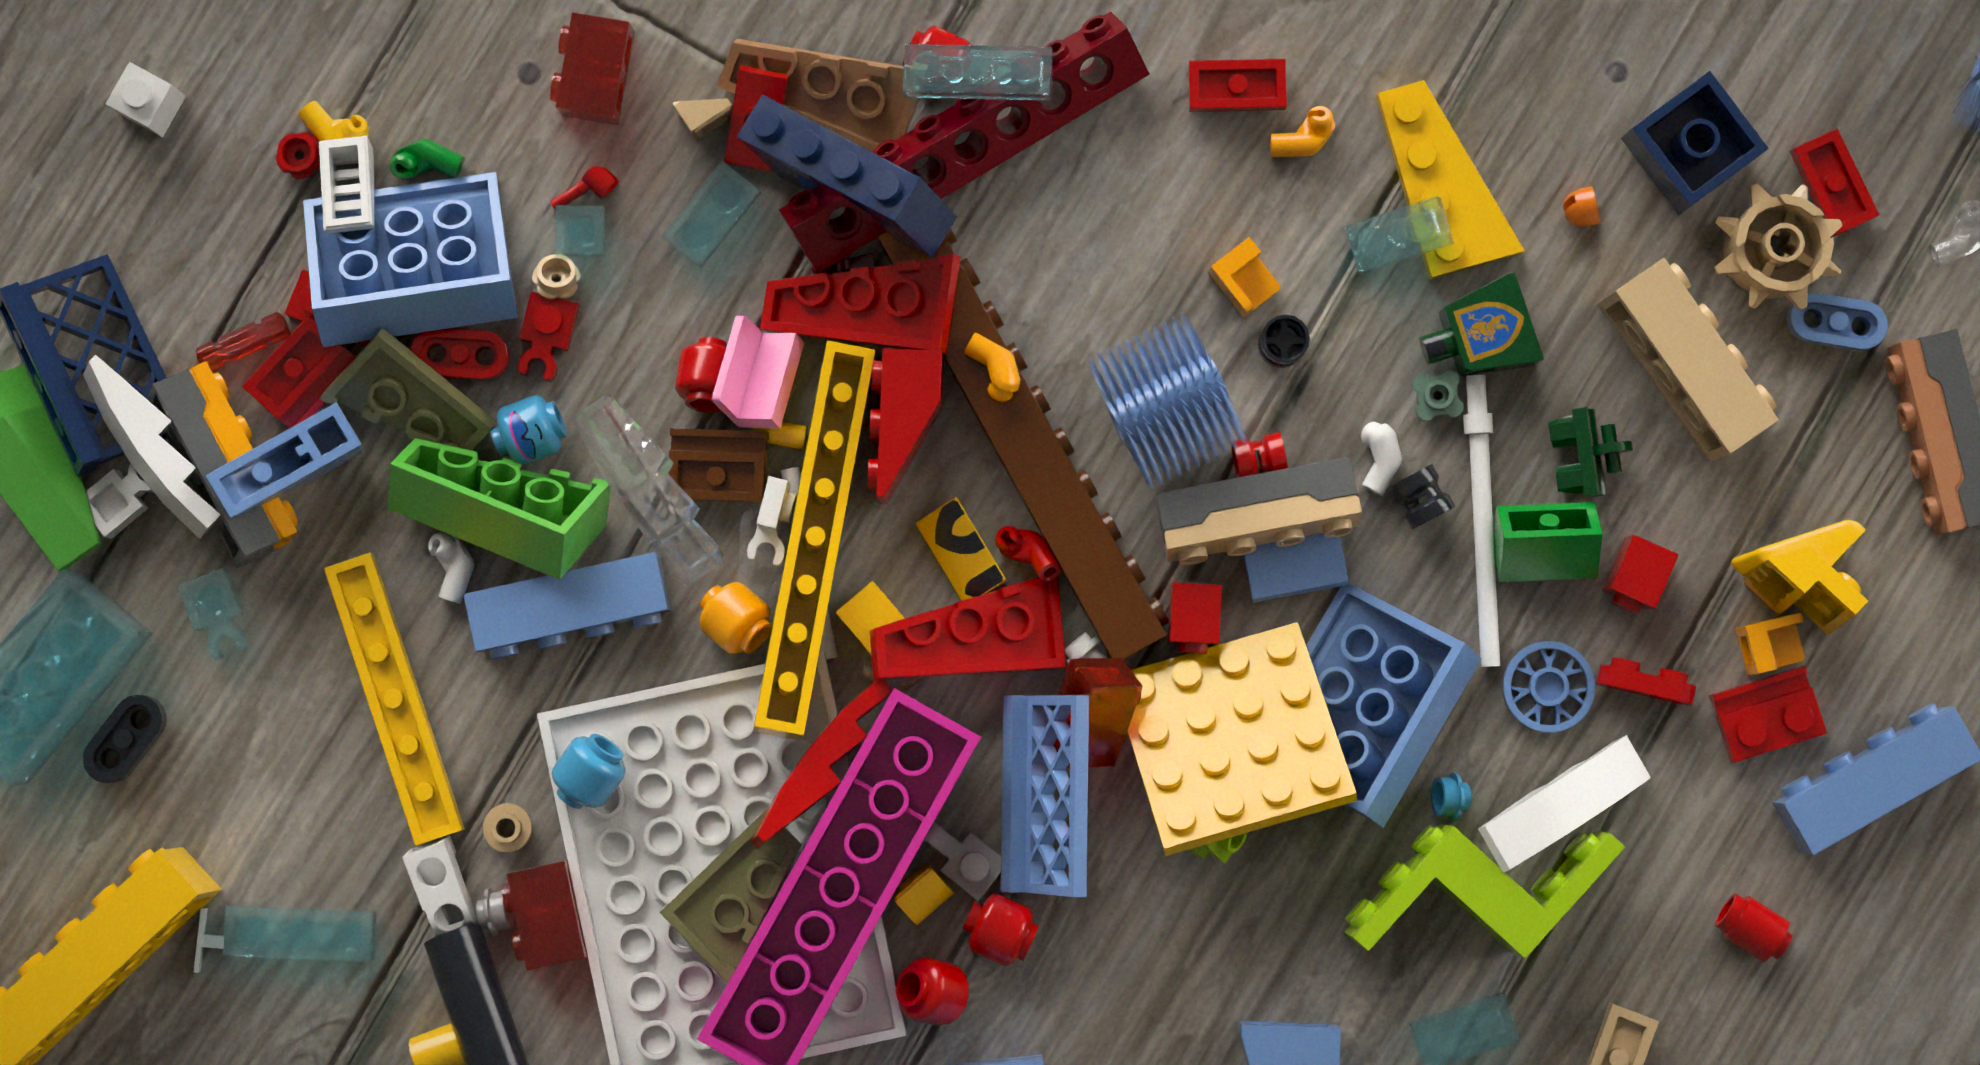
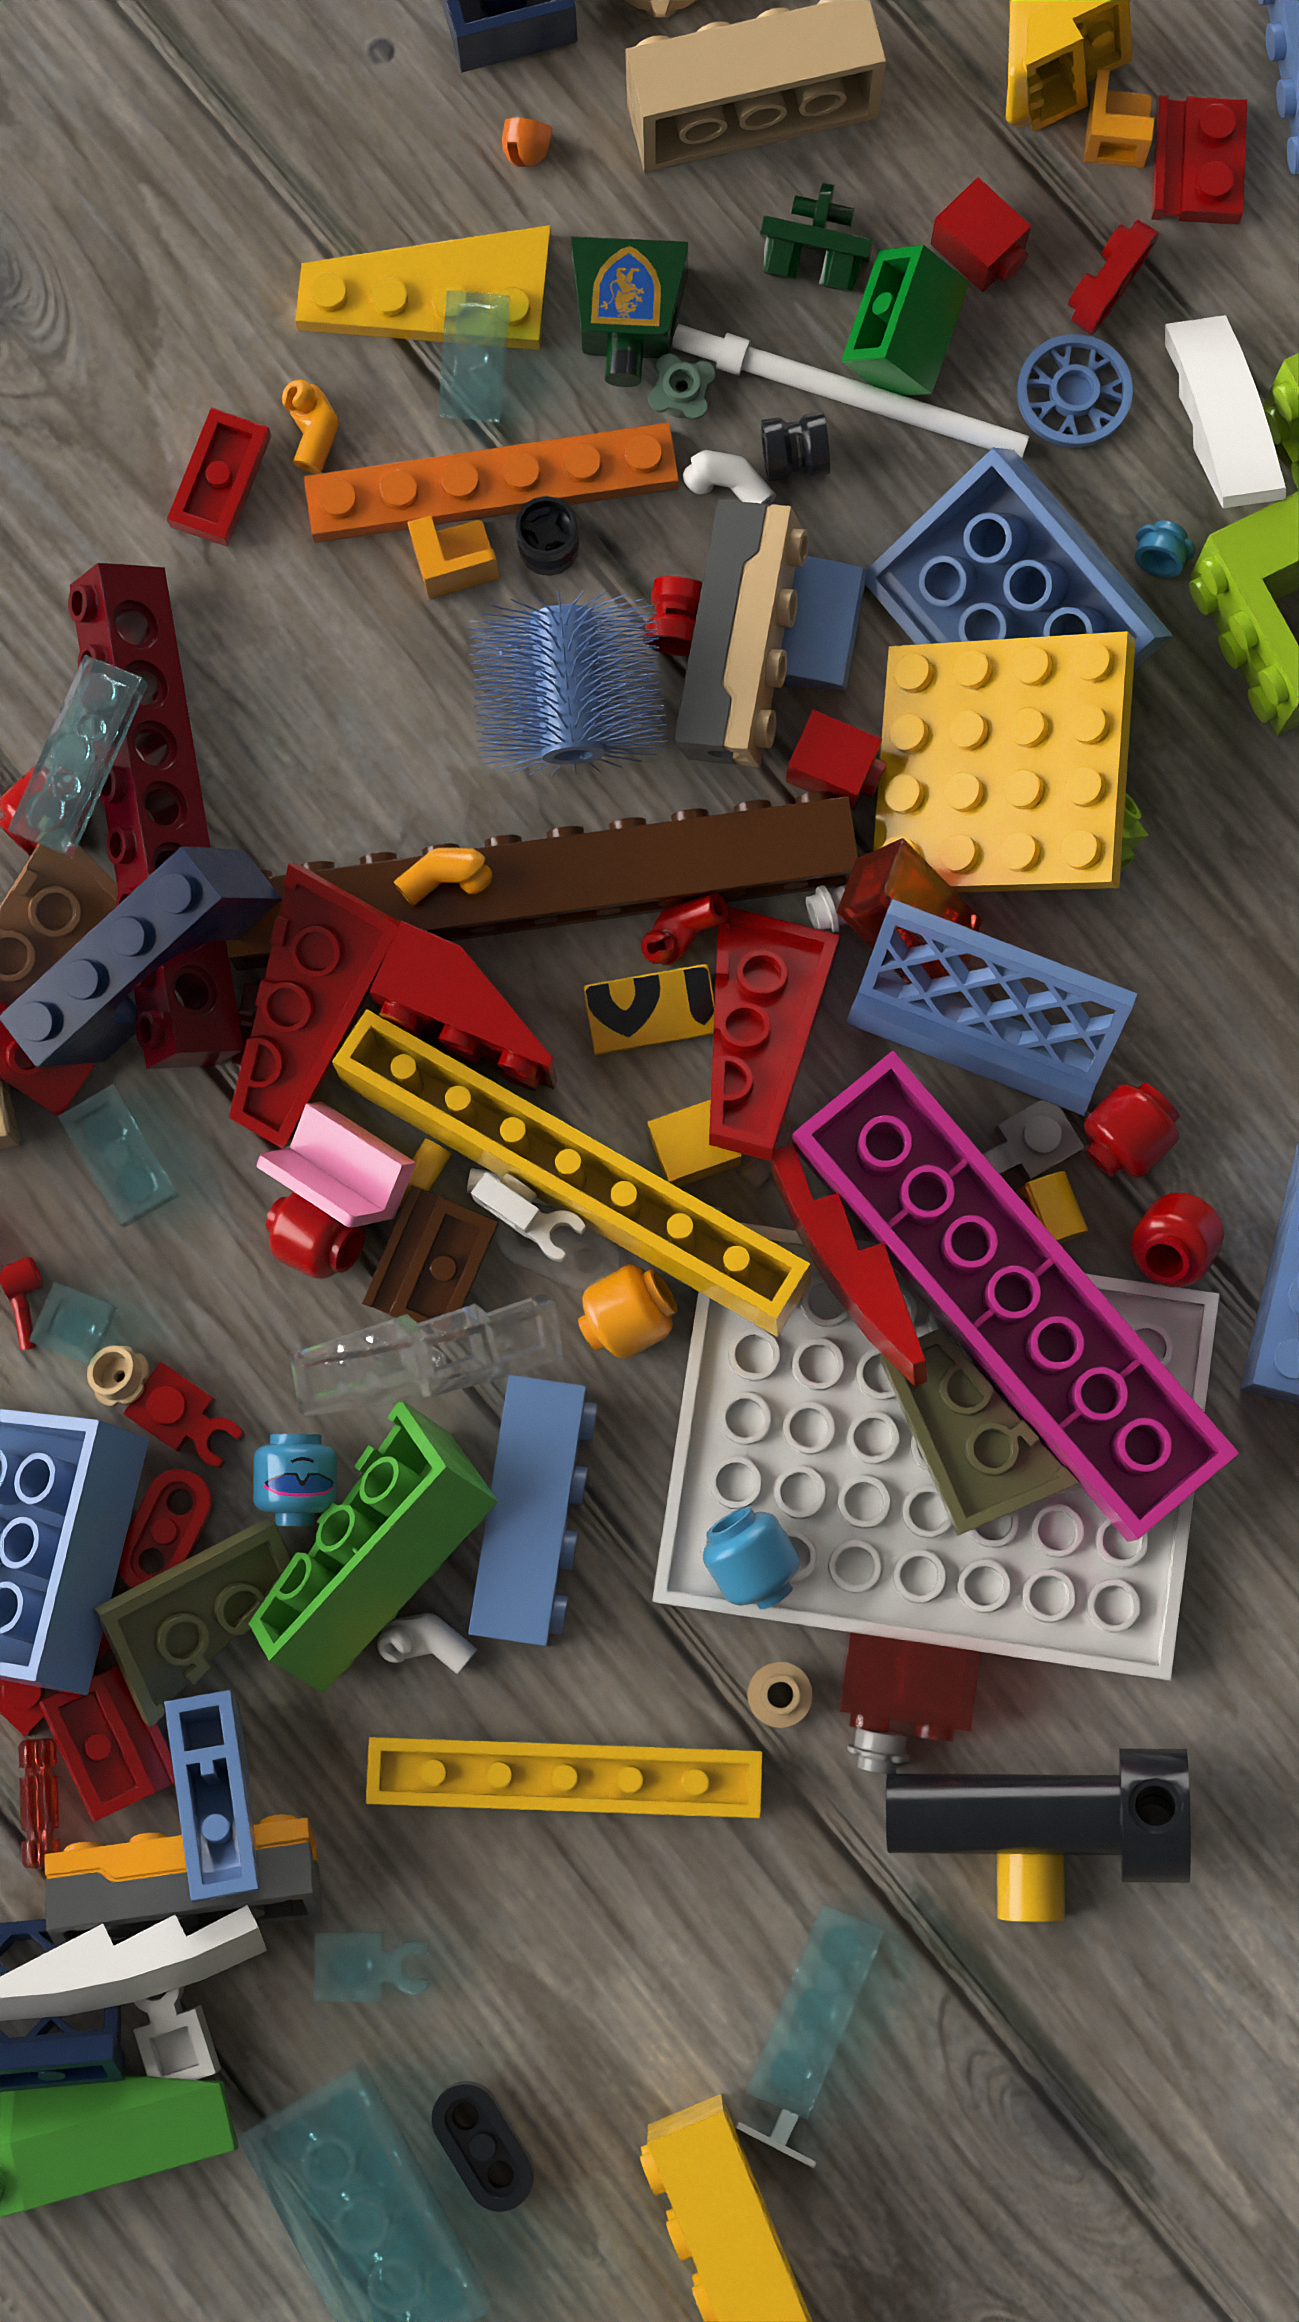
camera: 70 degrees left, 5 degrees down
white leg [402,835,476,936] -> none
none -> orange plate [303,422,679,543]

